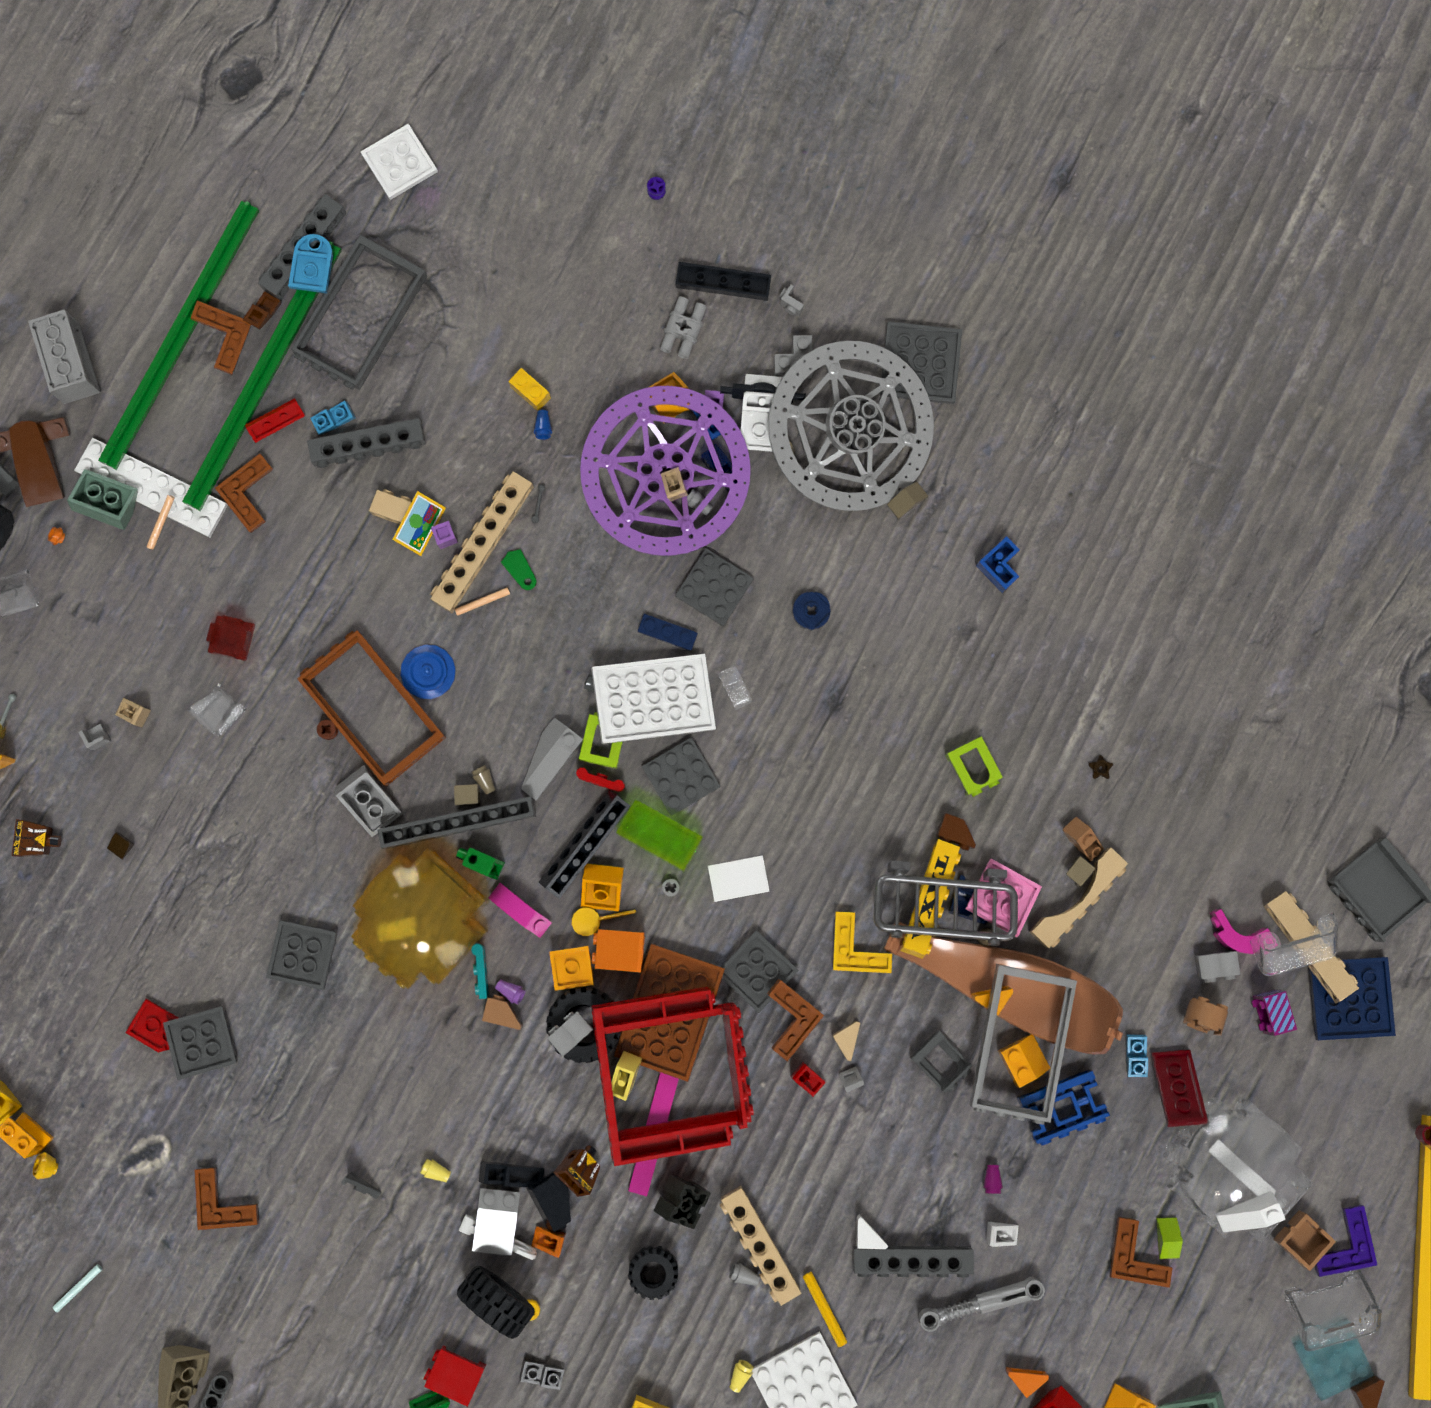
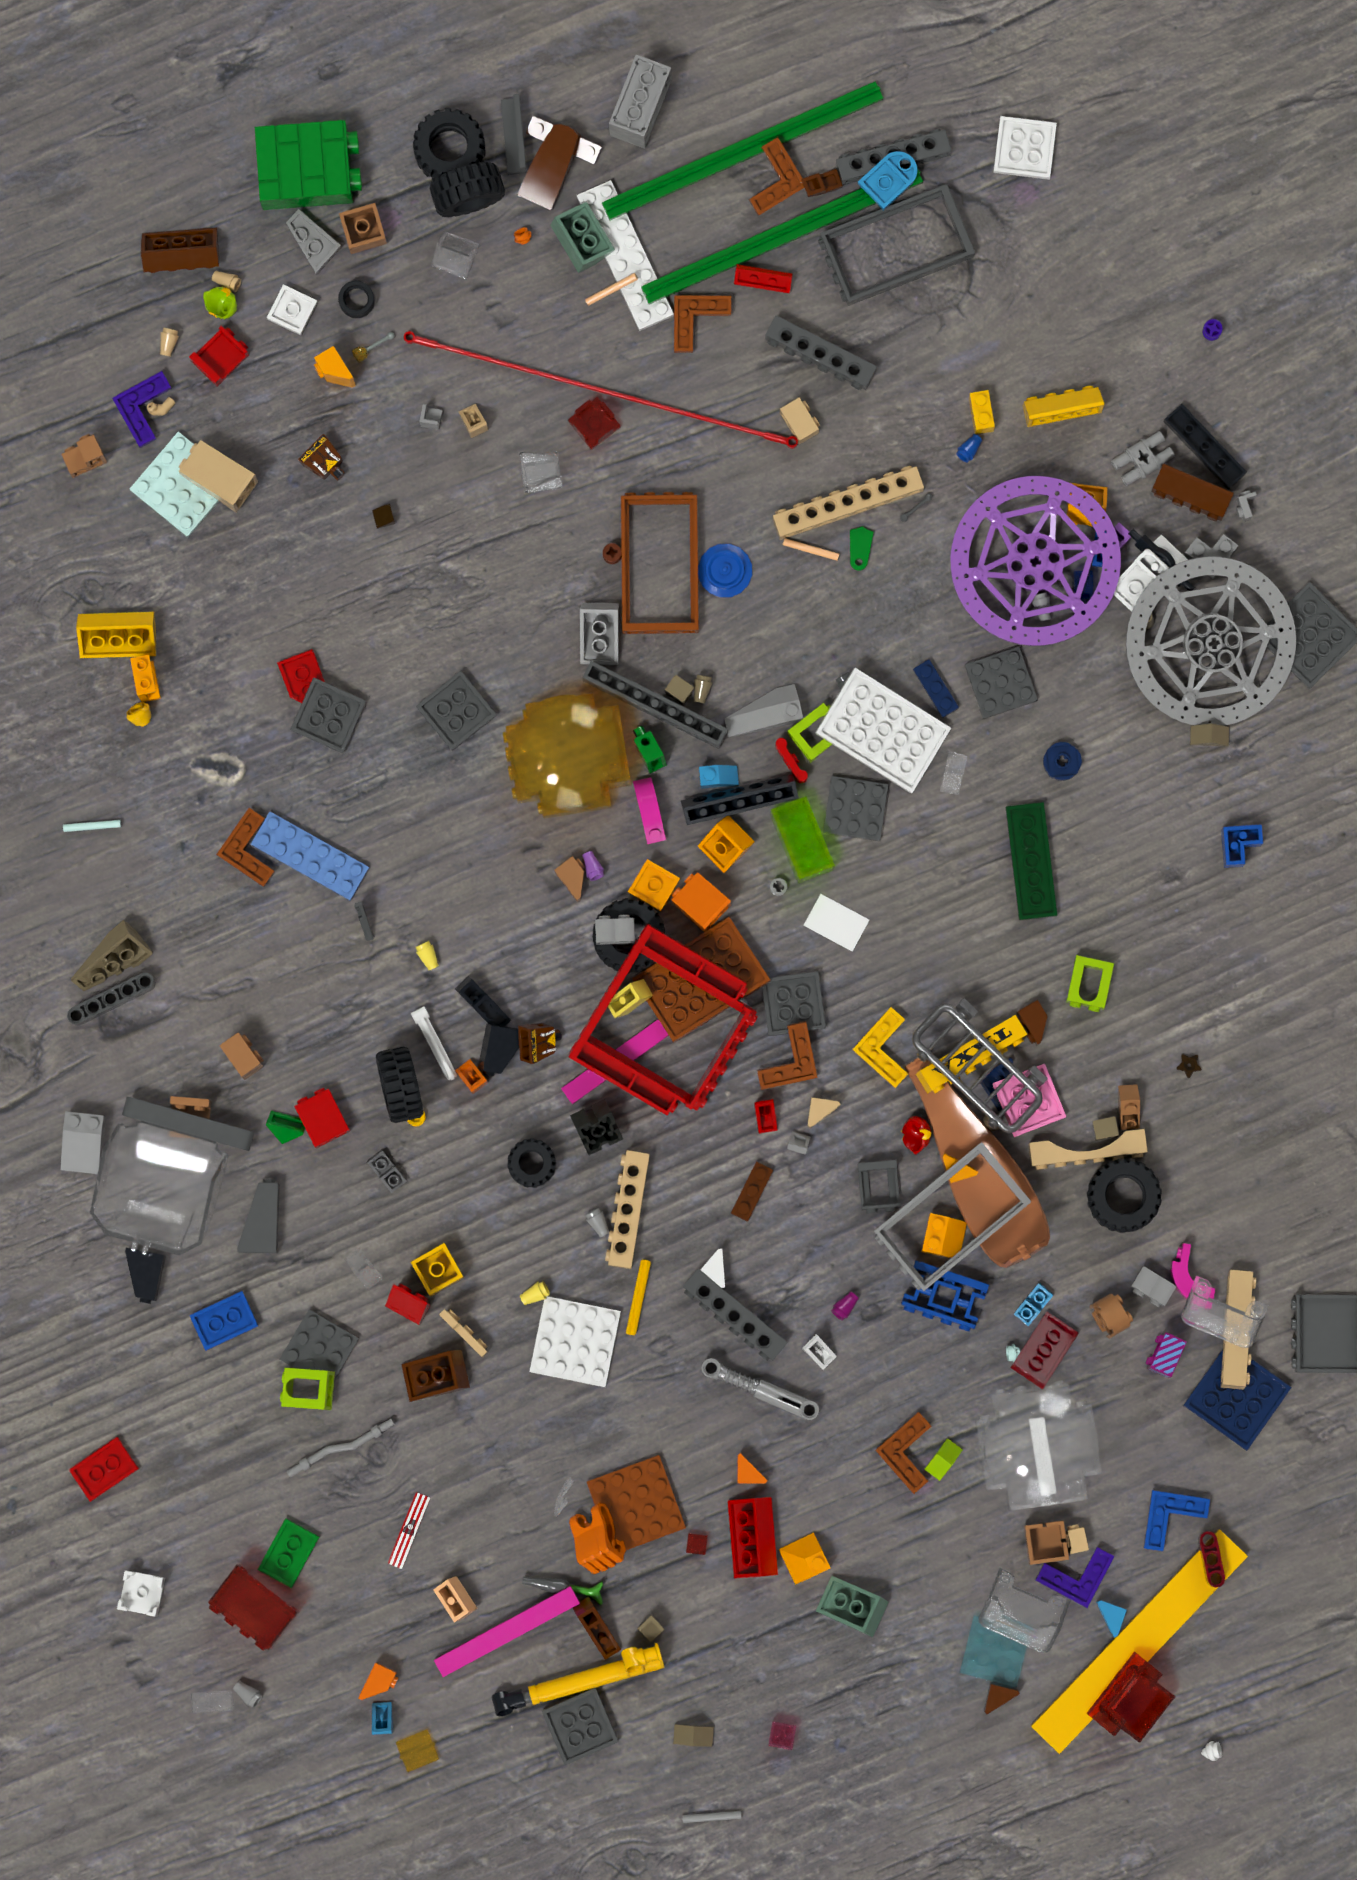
camera: 45 degrees right, 0 degrees up
dark azure slope [310,400,356,435] -> none
sticker [392,491,446,556] -> none
medium lavender panel [431,521,458,549] -> none
teal plate [471,944,489,999] -> none
slope [472,1188,520,1256] -> none
yellow piece [572,907,636,936] -> none
tan slope [661,467,688,502] -> none
white slope [1215,1191,1286,1232] -> none
none -> medium nougat brick [219,1032,264,1080]
none -> medium blue plate [251,812,369,901]
none -> red piece [404,331,798,449]
none -> dark azure slope [699,765,739,789]
none -> reddish brown plate [731,1161,773,1222]
none -> red hair [901,1116,931,1155]
none -> dark green plate [1005,802,1057,921]
none -> light aqua plate [1006,1344,1020,1362]
none -> yellow slope [1023,386,1104,427]
none -> tan window [1065,1524,1089,1554]
none -> black tyre [1087,1158,1162,1233]
none -> dark azure slope [1096,1600,1127,1638]
none -> blue plate [1144,1490,1210,1551]
none -> reddish brown slope [1151,464,1234,522]

